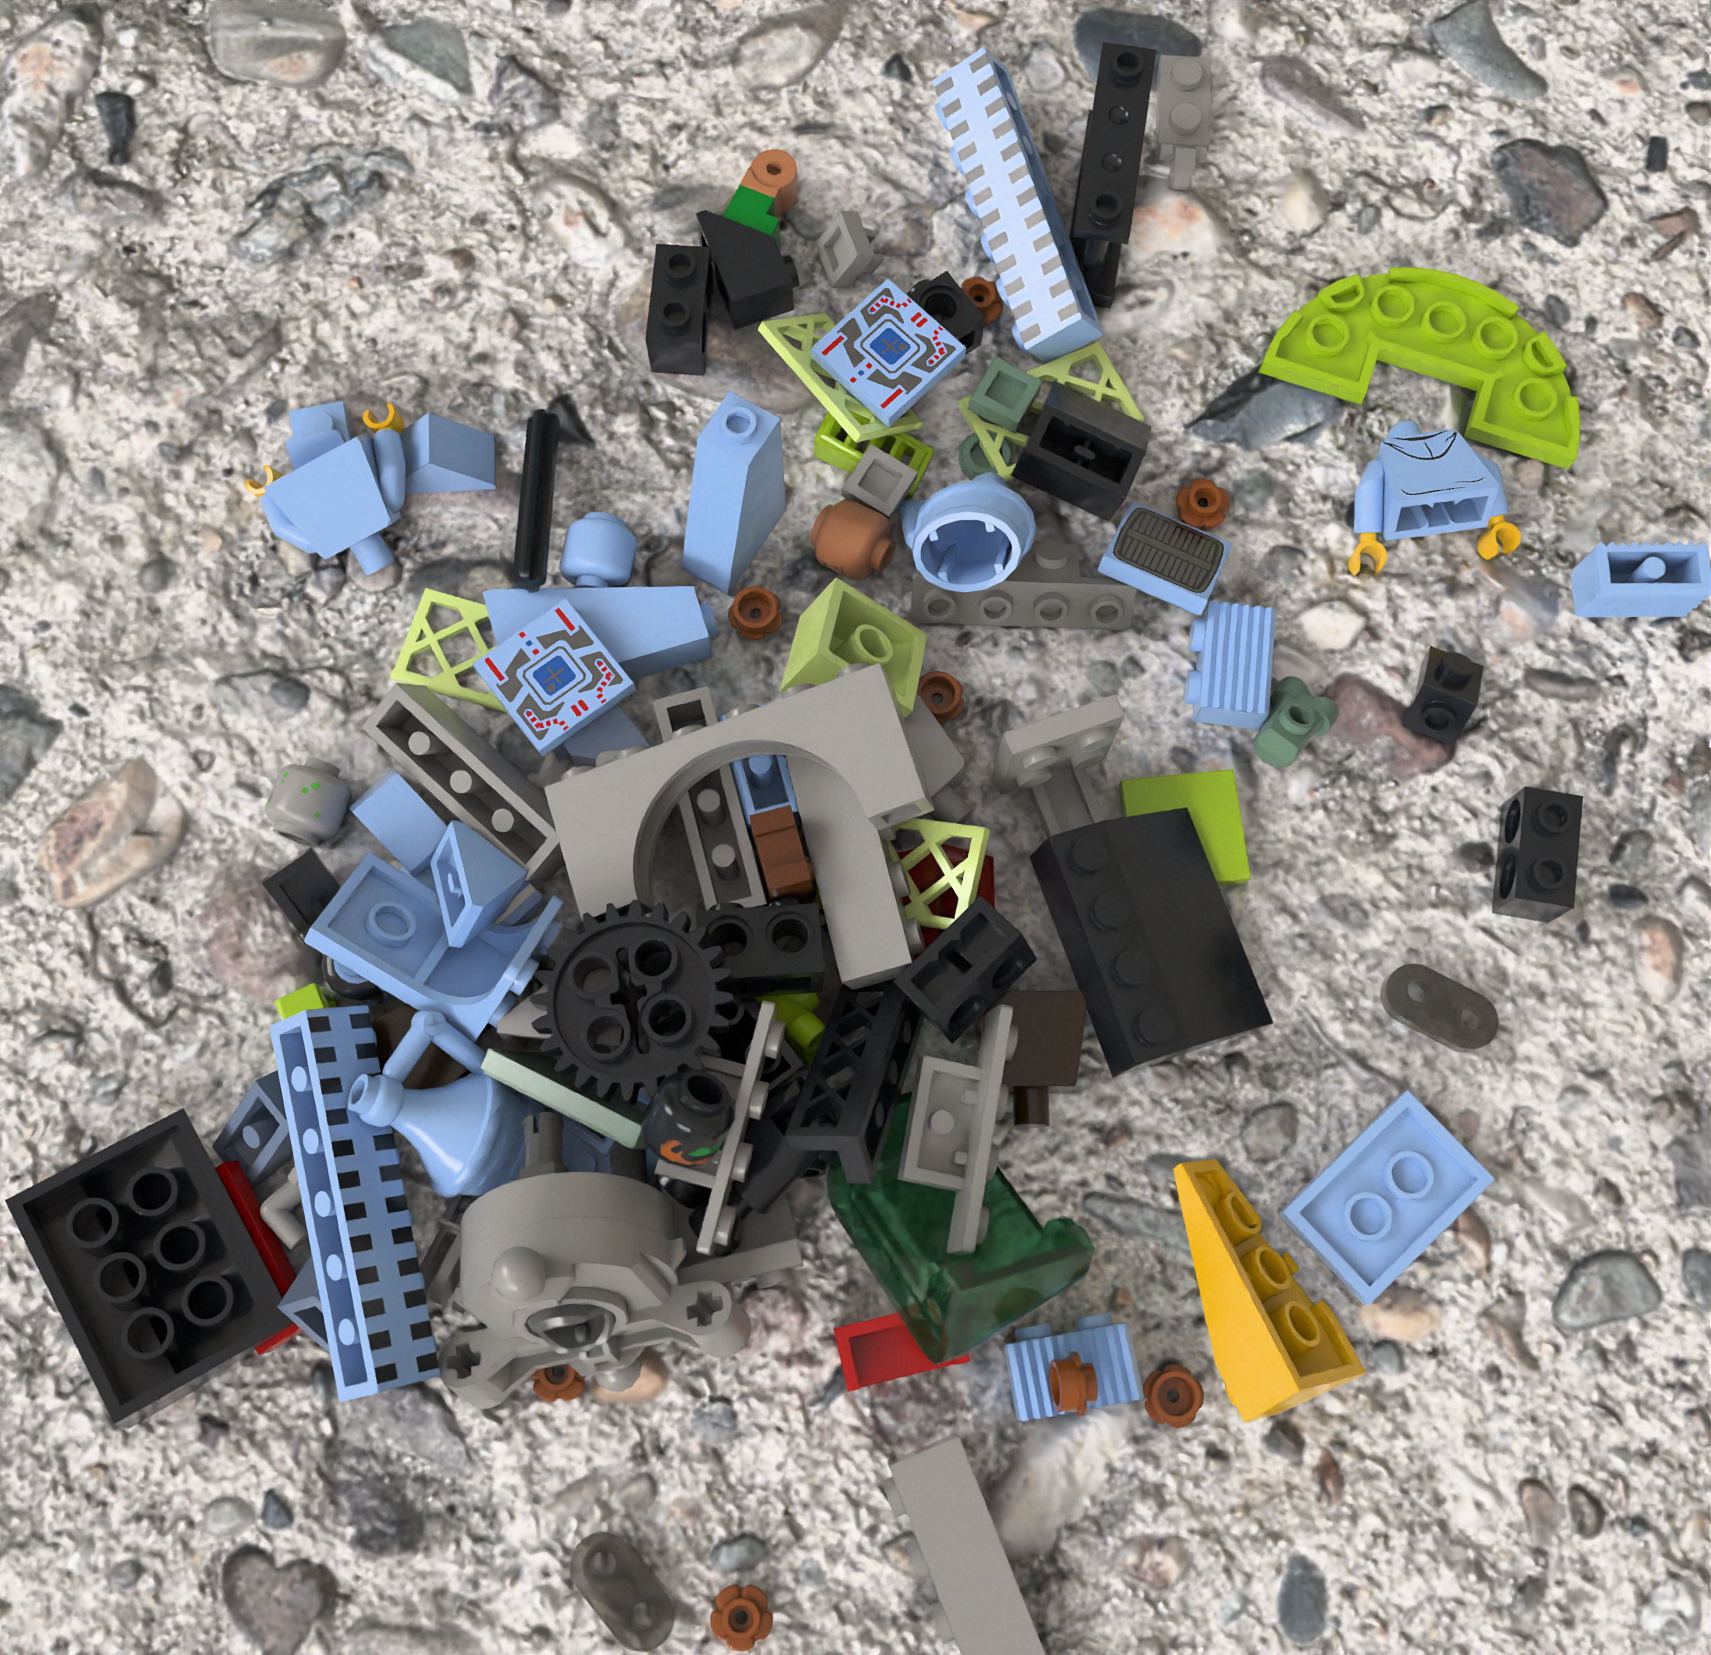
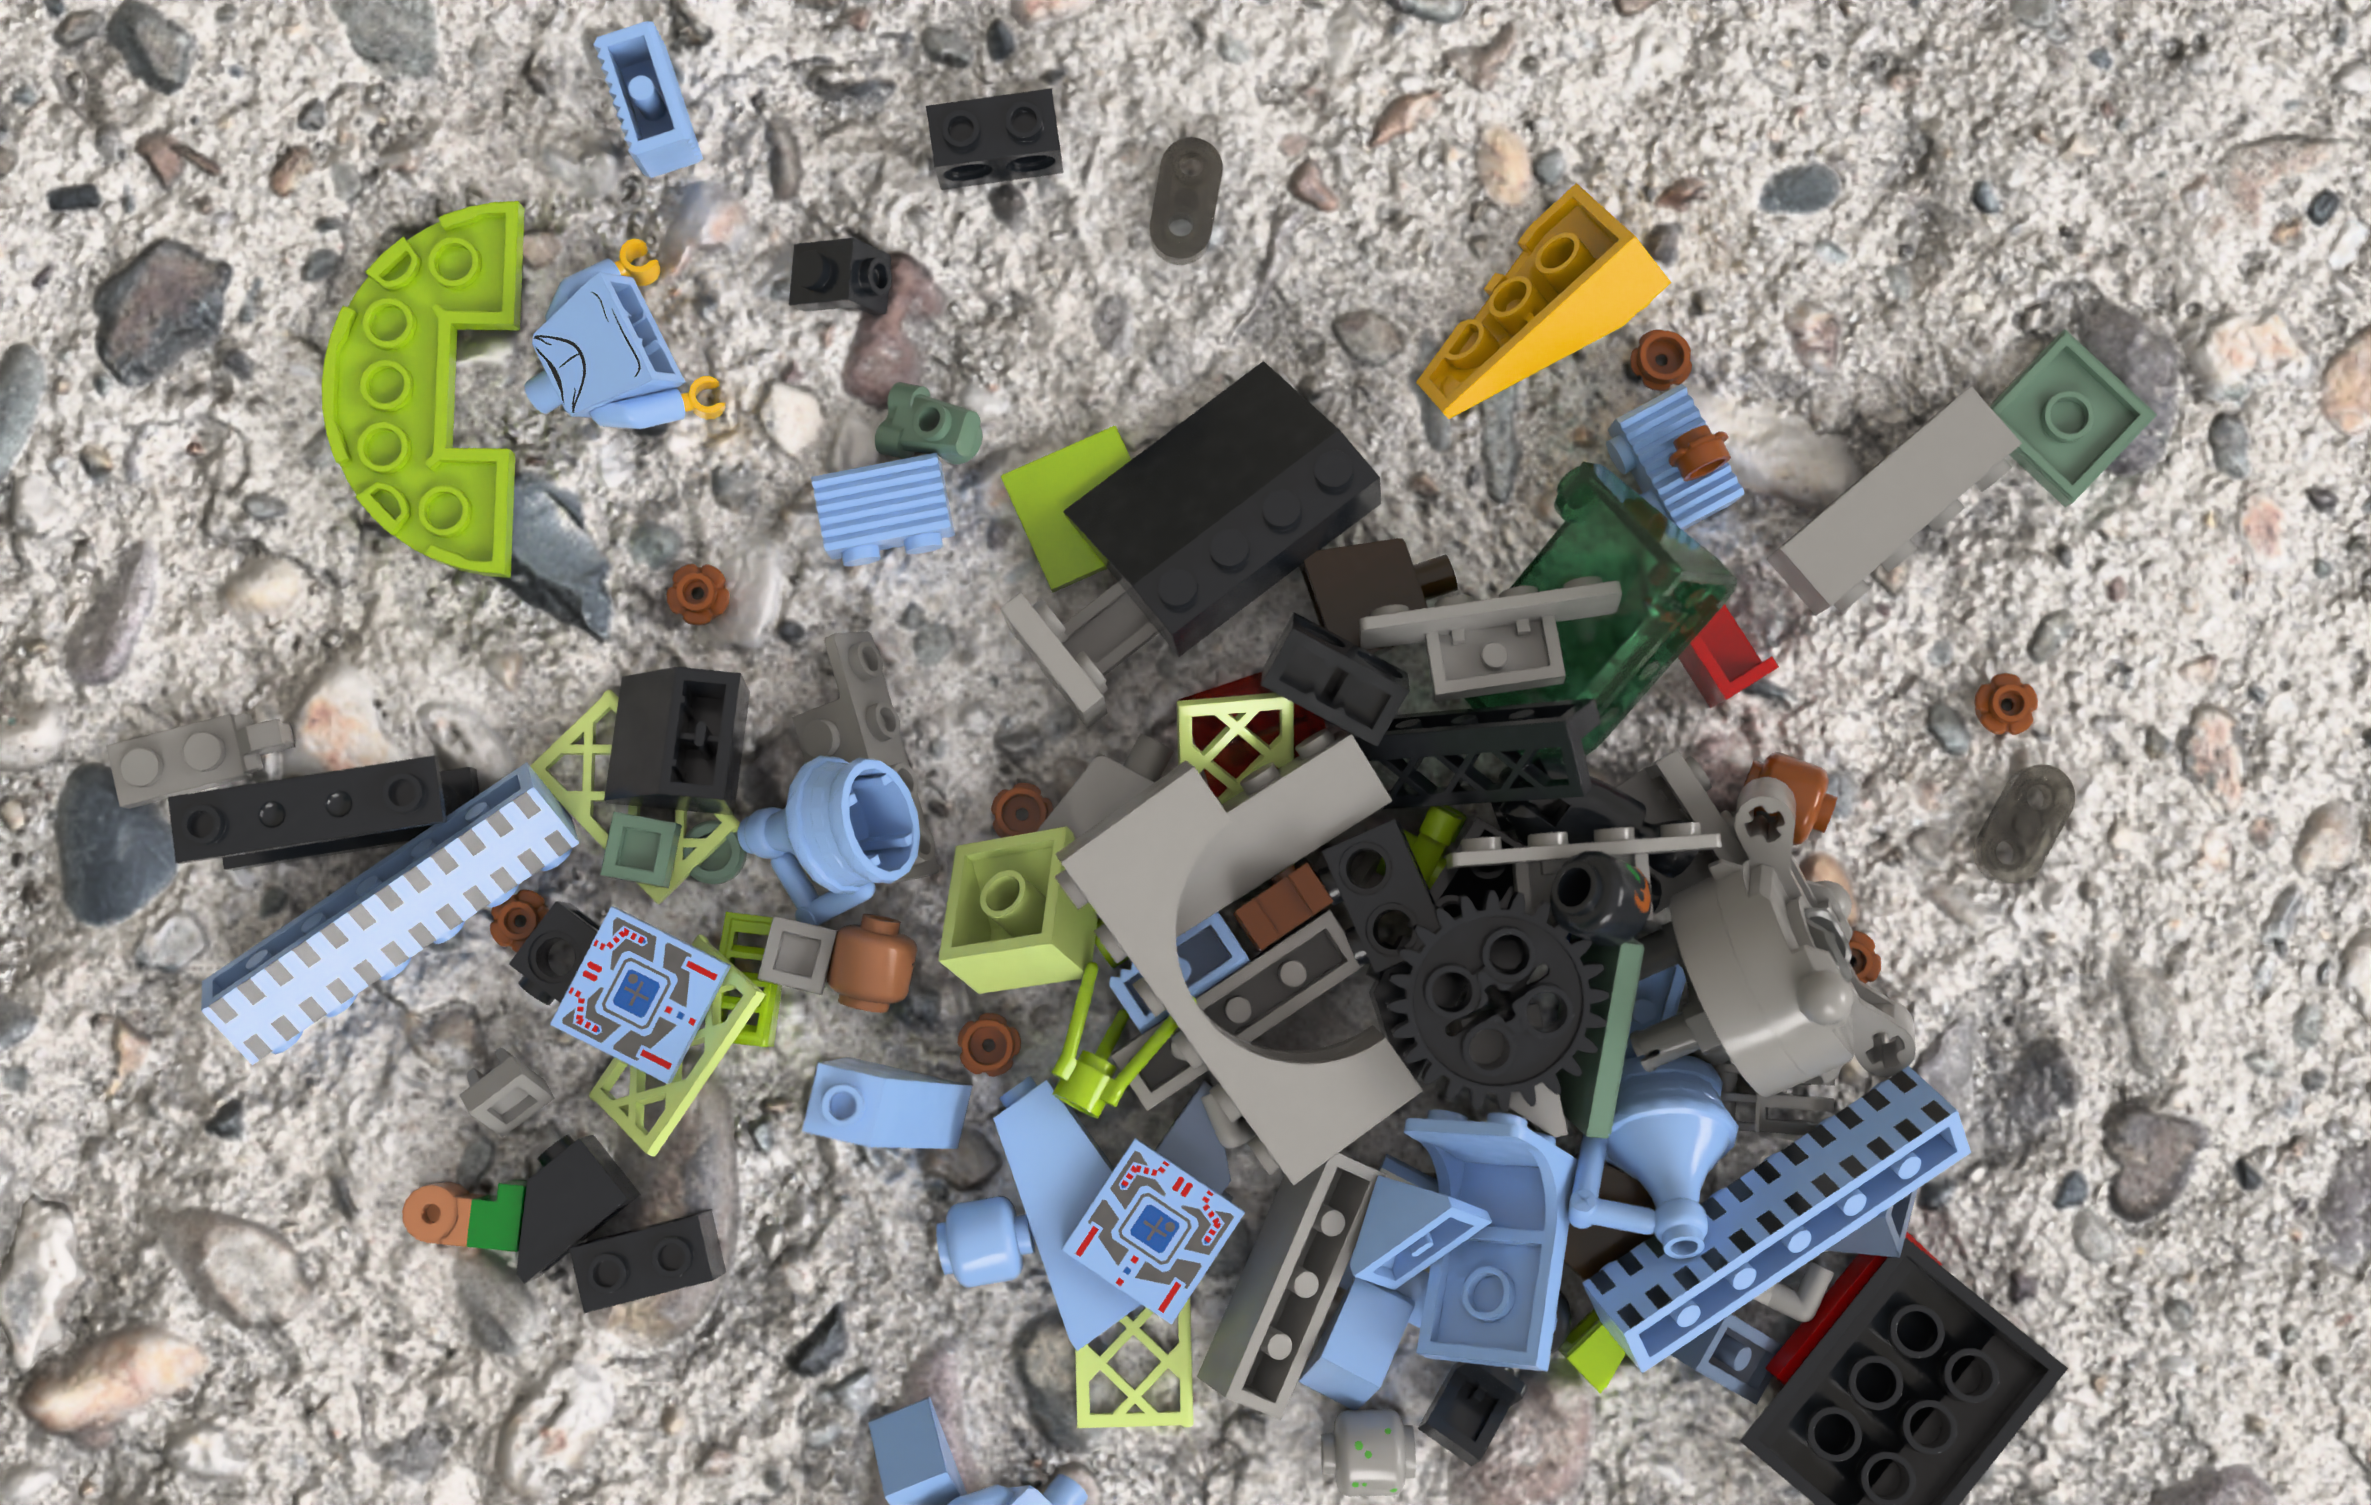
camera: 110 degrees left, 10 degrees up
black axle [512,409,560,593] -> none
tile [1097,501,1233,616] -> none
light blue plate [1277,1090,1495,1305] -> none
none -> lime plant [1051,962,1197,1119]
none -> dark orange head [1736,752,1838,845]

